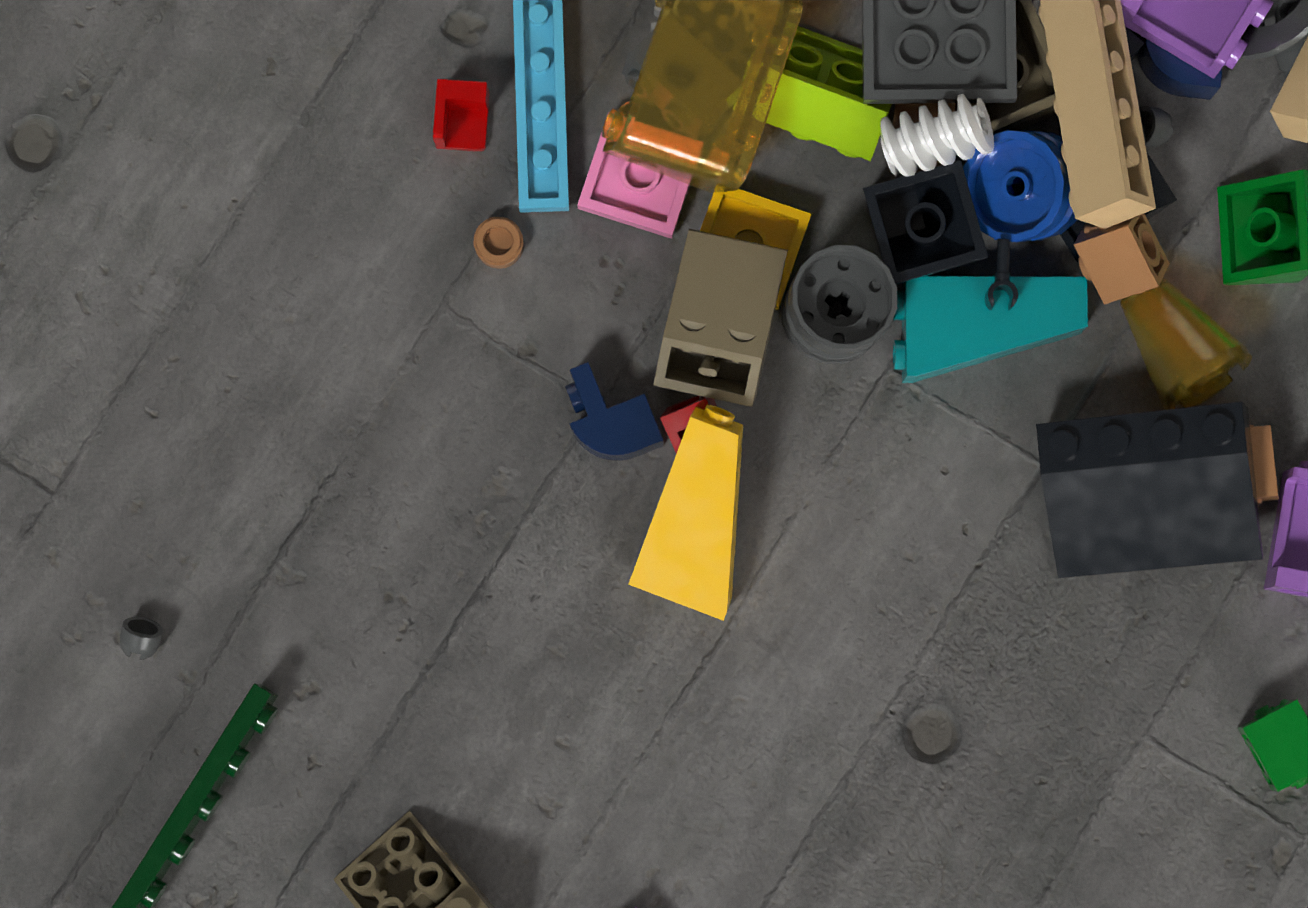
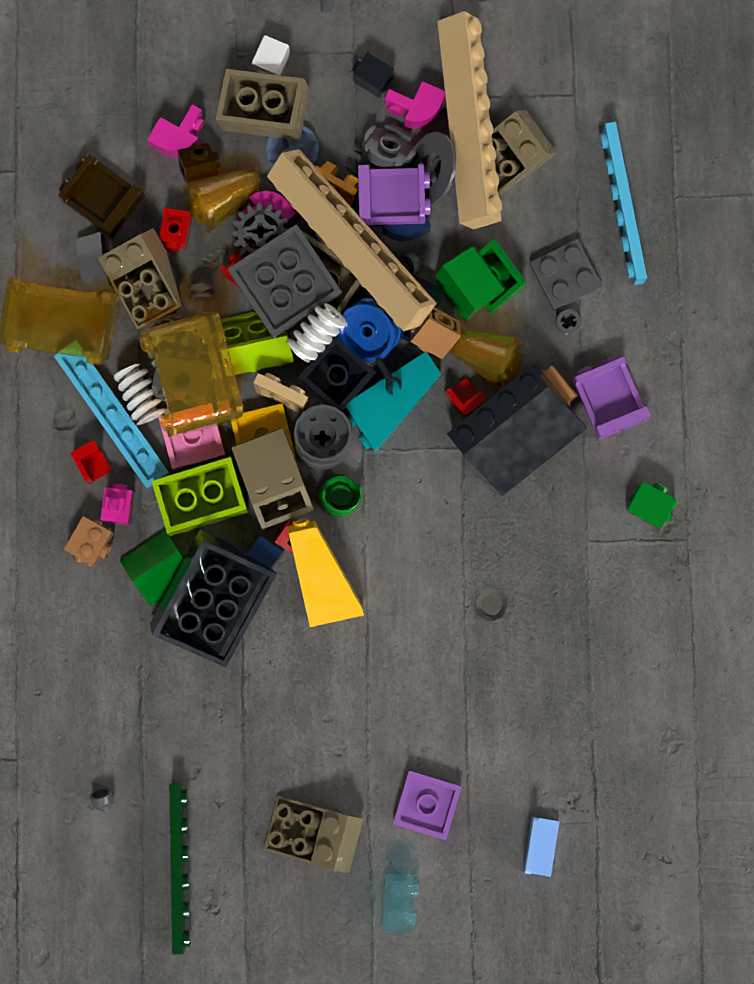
camera: 35 degrees left, 0 degrees up
medium nougat tile [473,217,524,269] -> none
none -> medium nougat head [64,516,115,567]
none -> dark pink brick [100,484,135,526]
none -> white piece [114,364,166,425]
none -> green slope [120,531,184,606]
none -> black slope [150,529,277,667]
none -> lime brick [151,457,248,537]
none -> tan plate [253,373,309,414]
none -> green hair [317,474,362,518]
none -> green slope [434,246,506,322]
none -> red panel [444,379,487,419]

